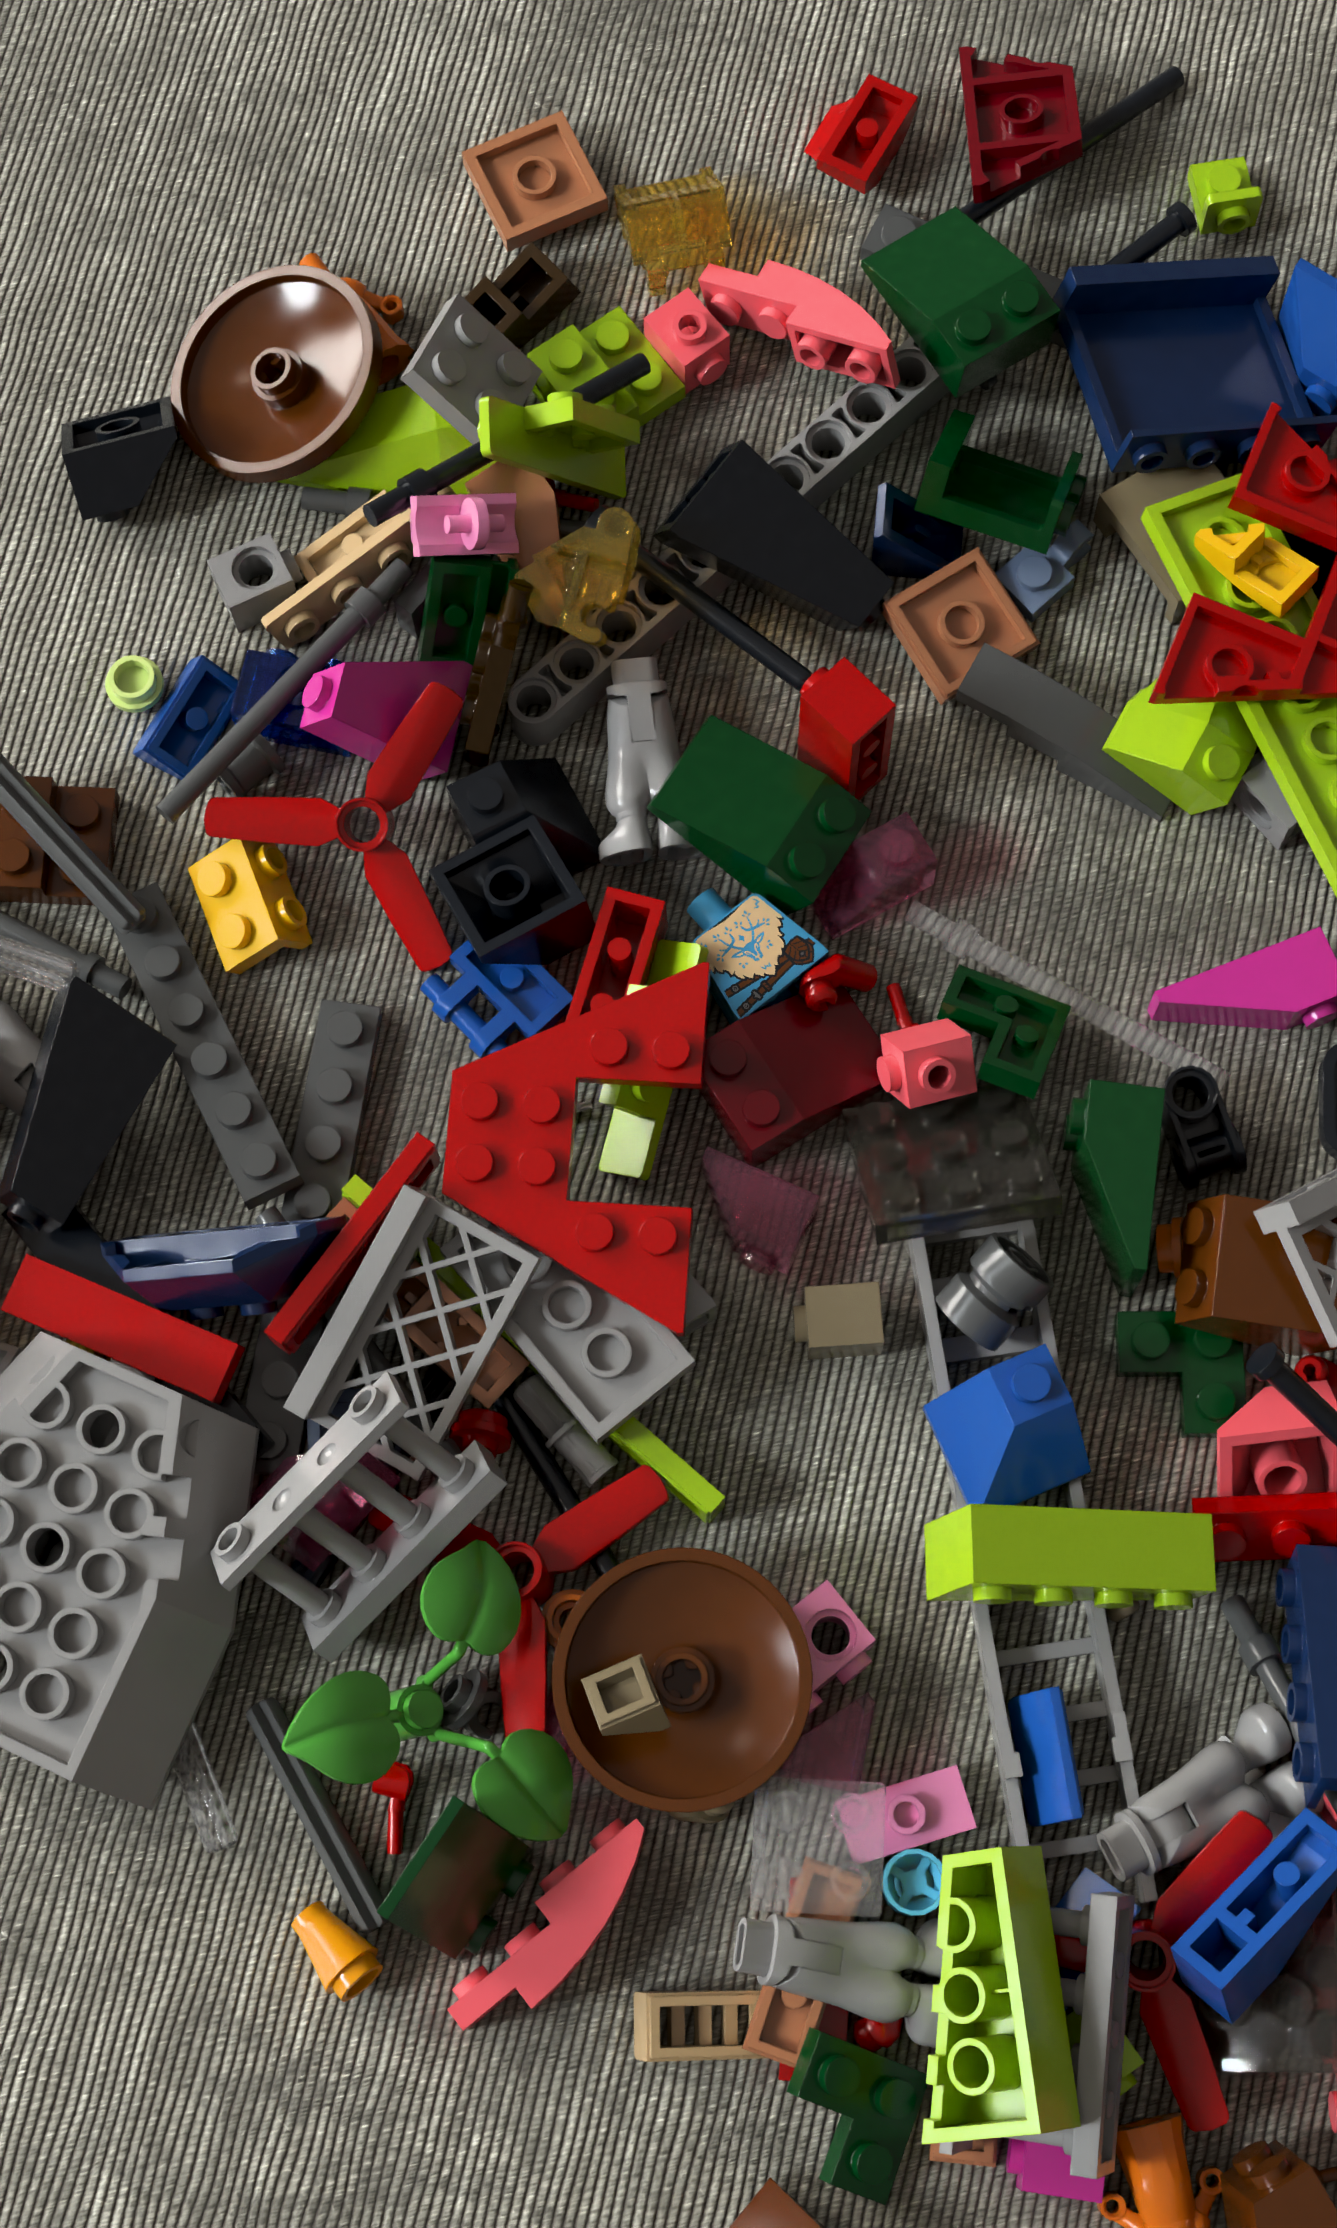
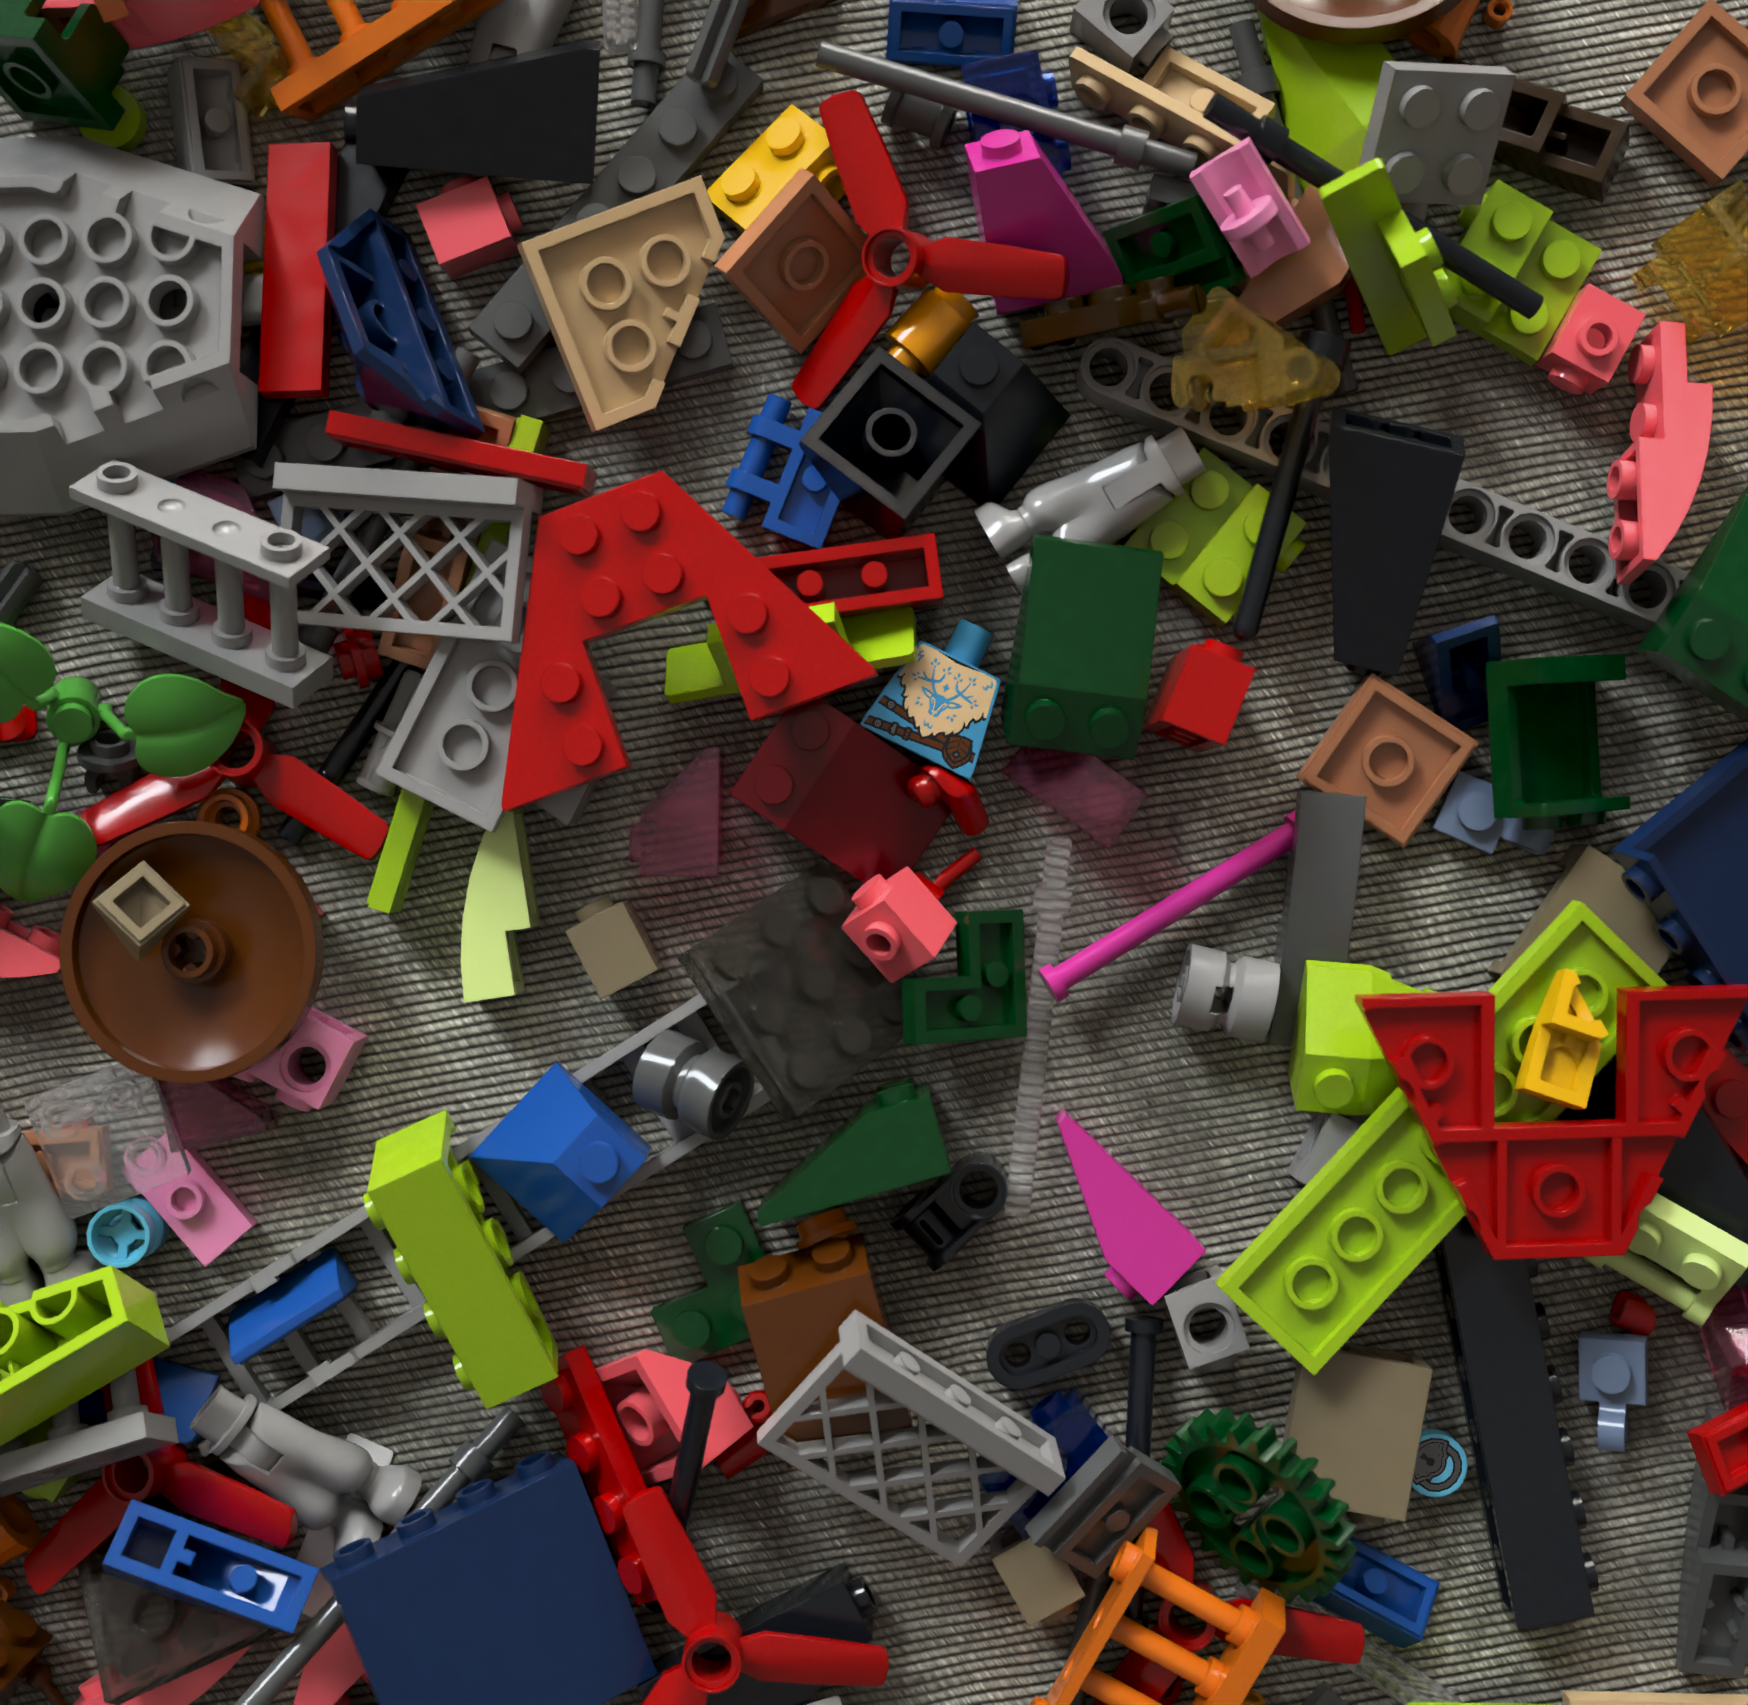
camera: 60 degrees right, 15 degrees up
none -> coral brick [415,176,524,280]
none -> yellowish green slope [460,808,540,1003]
none -> tan plate [517,175,725,432]
none -> nougat plate [714,168,867,354]
none -> light orange brick [885,287,979,378]
none -> dark pink bar [1038,810,1296,1003]
none -> lime plate [1124,447,1308,628]
none -> light grey wheel [1171,943,1280,1044]

